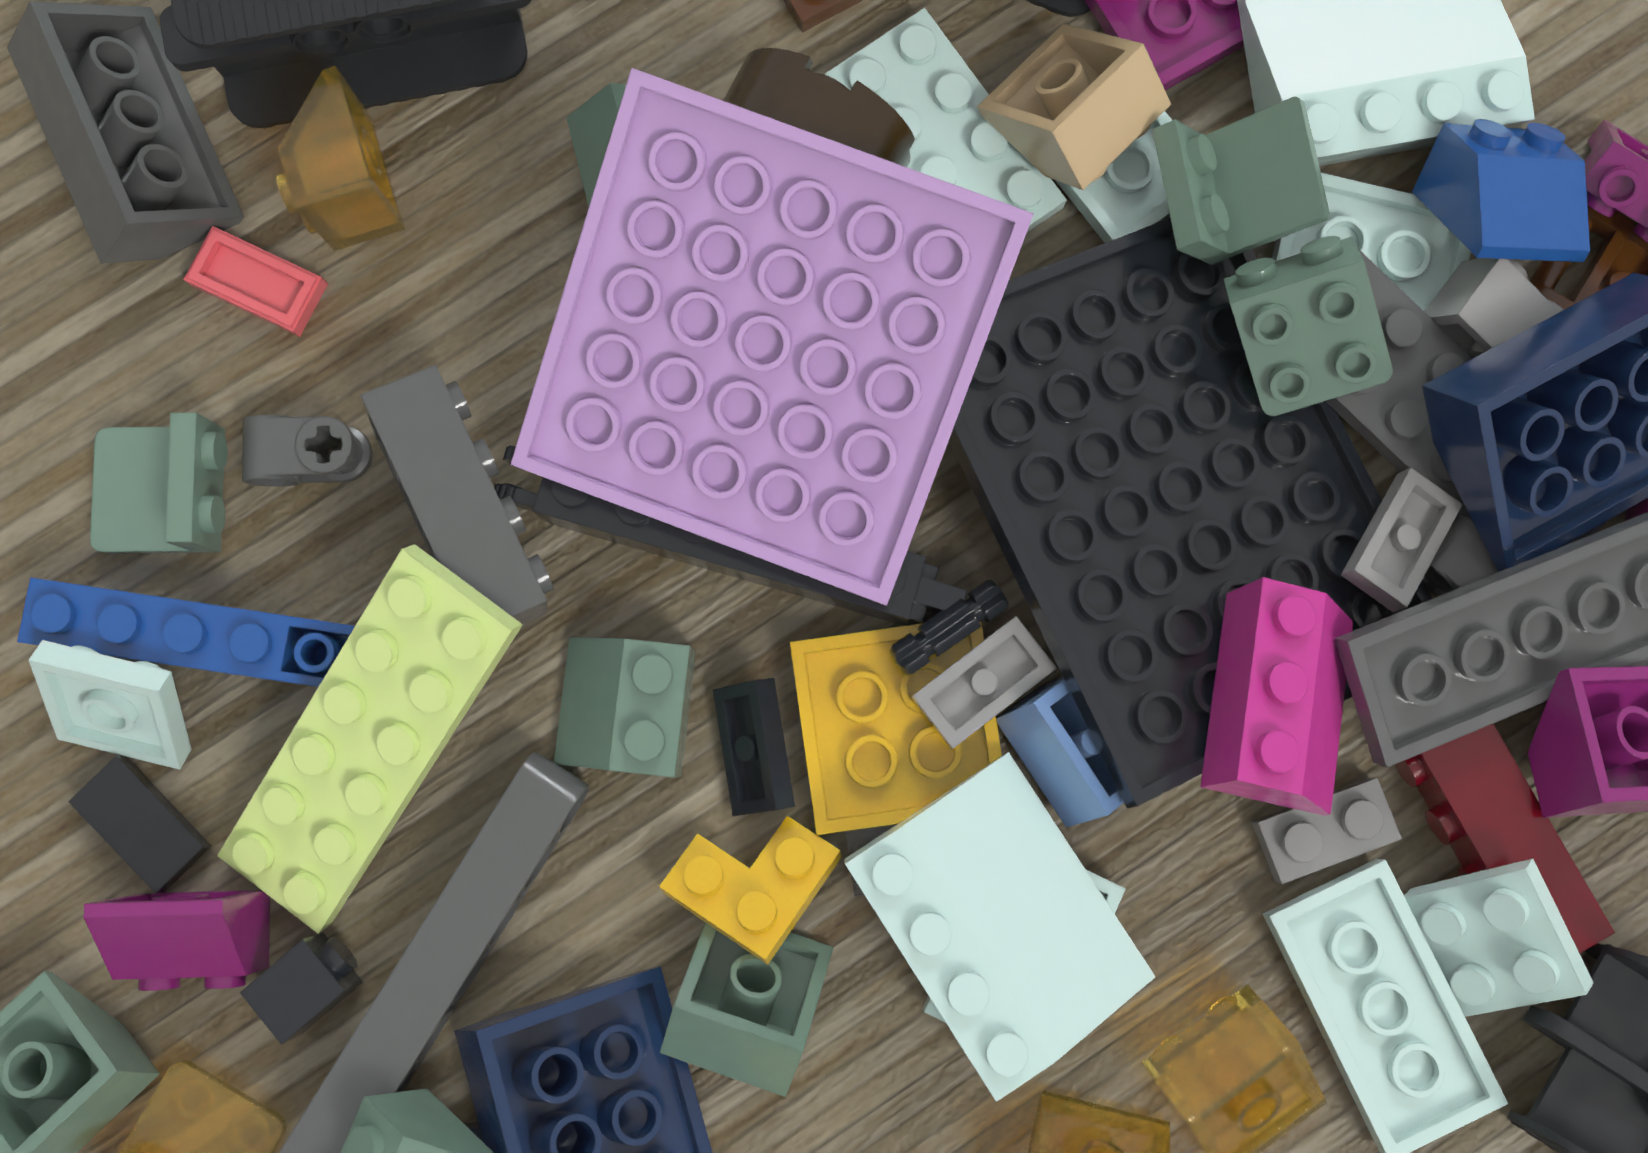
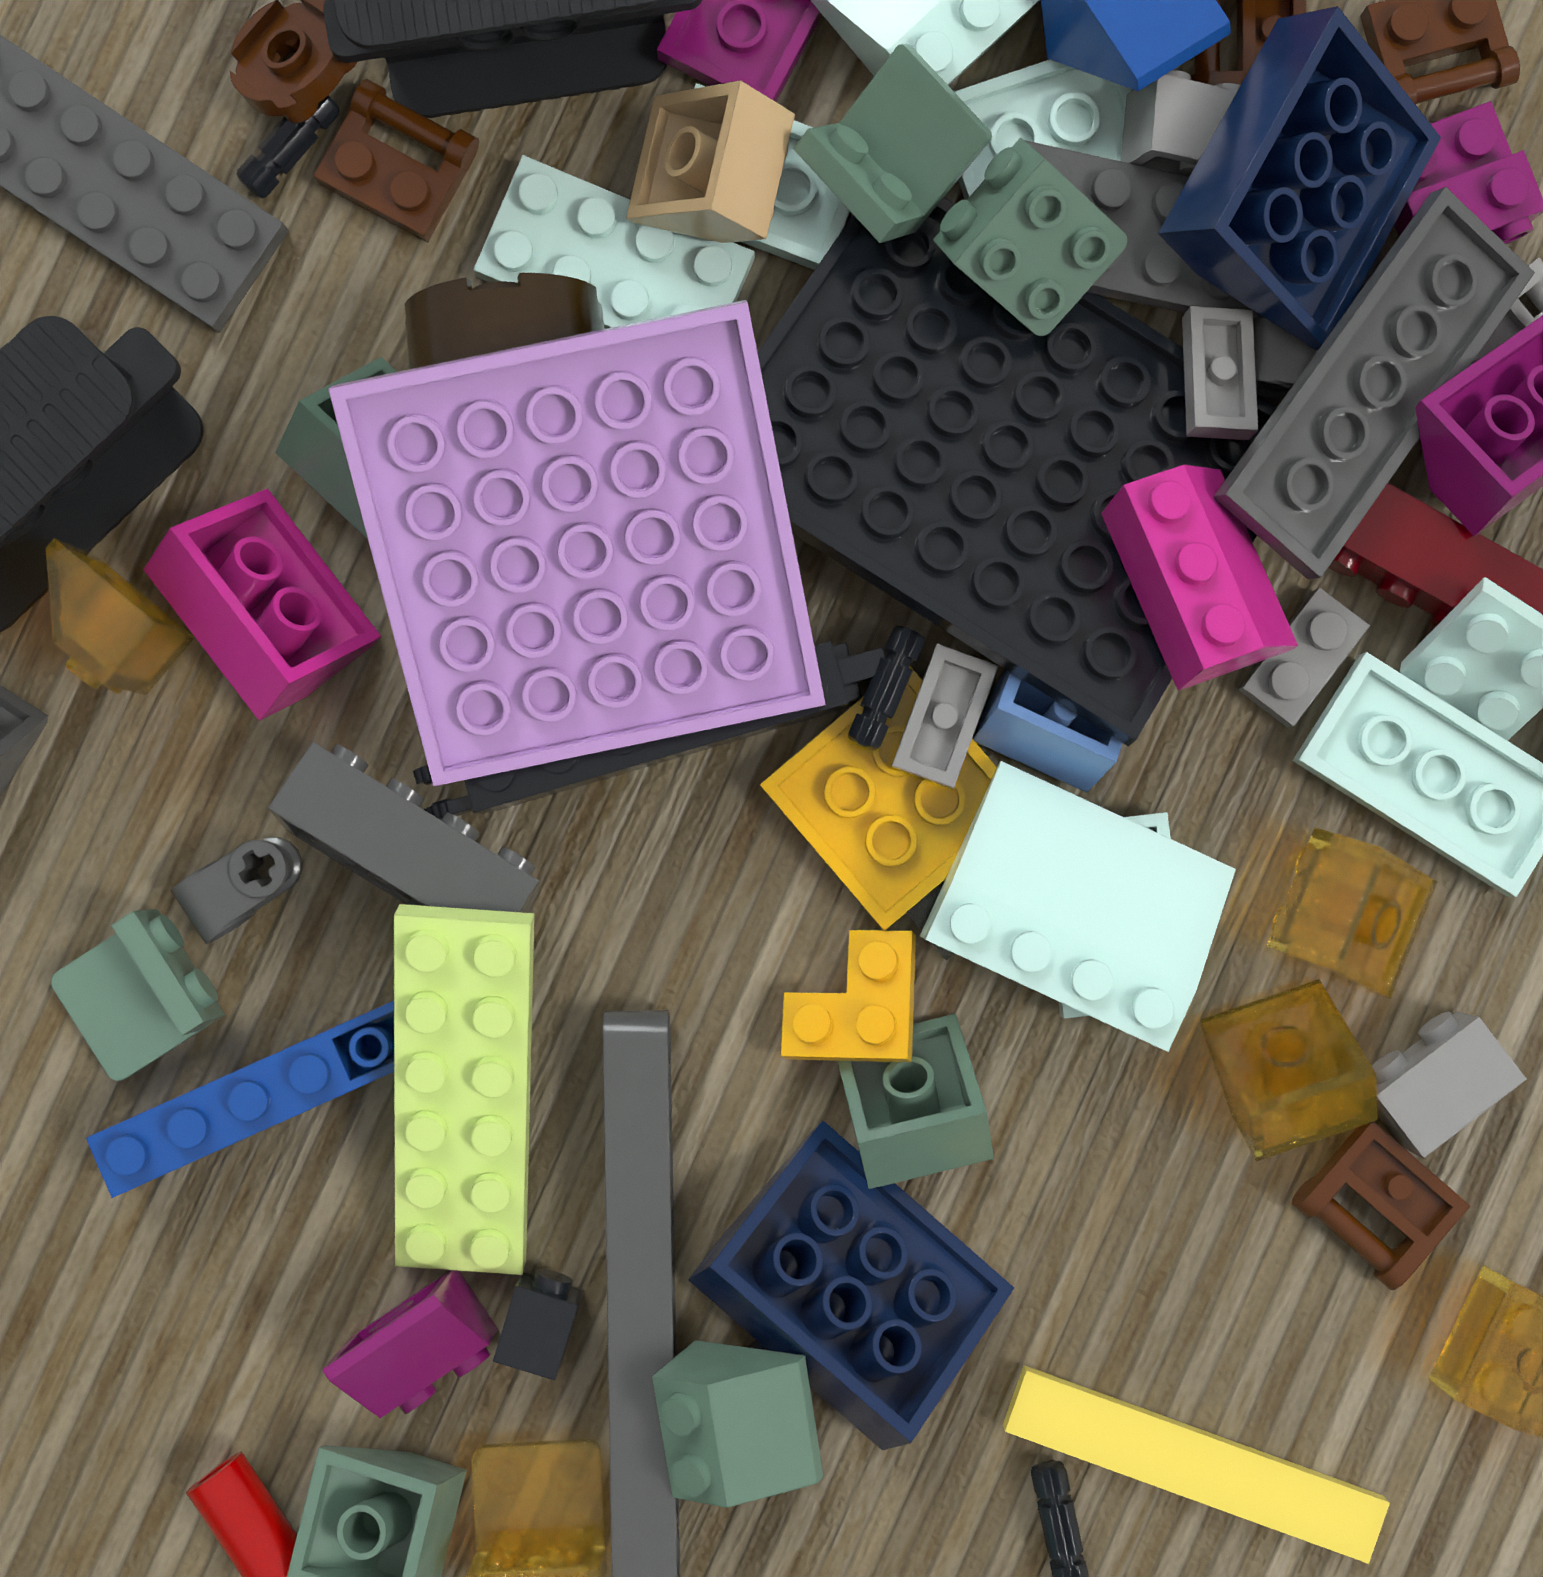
camera: 30 degrees left, 5 degrees up
light aqua plate [29,640,192,770] -> none
black tile [68,755,212,894] -> none
coral tile [183,226,328,337] -> none
sand green slope [554,637,696,778] -> none
black plate [713,678,795,816] -> none
none -> dark pink slope [143,488,382,721]

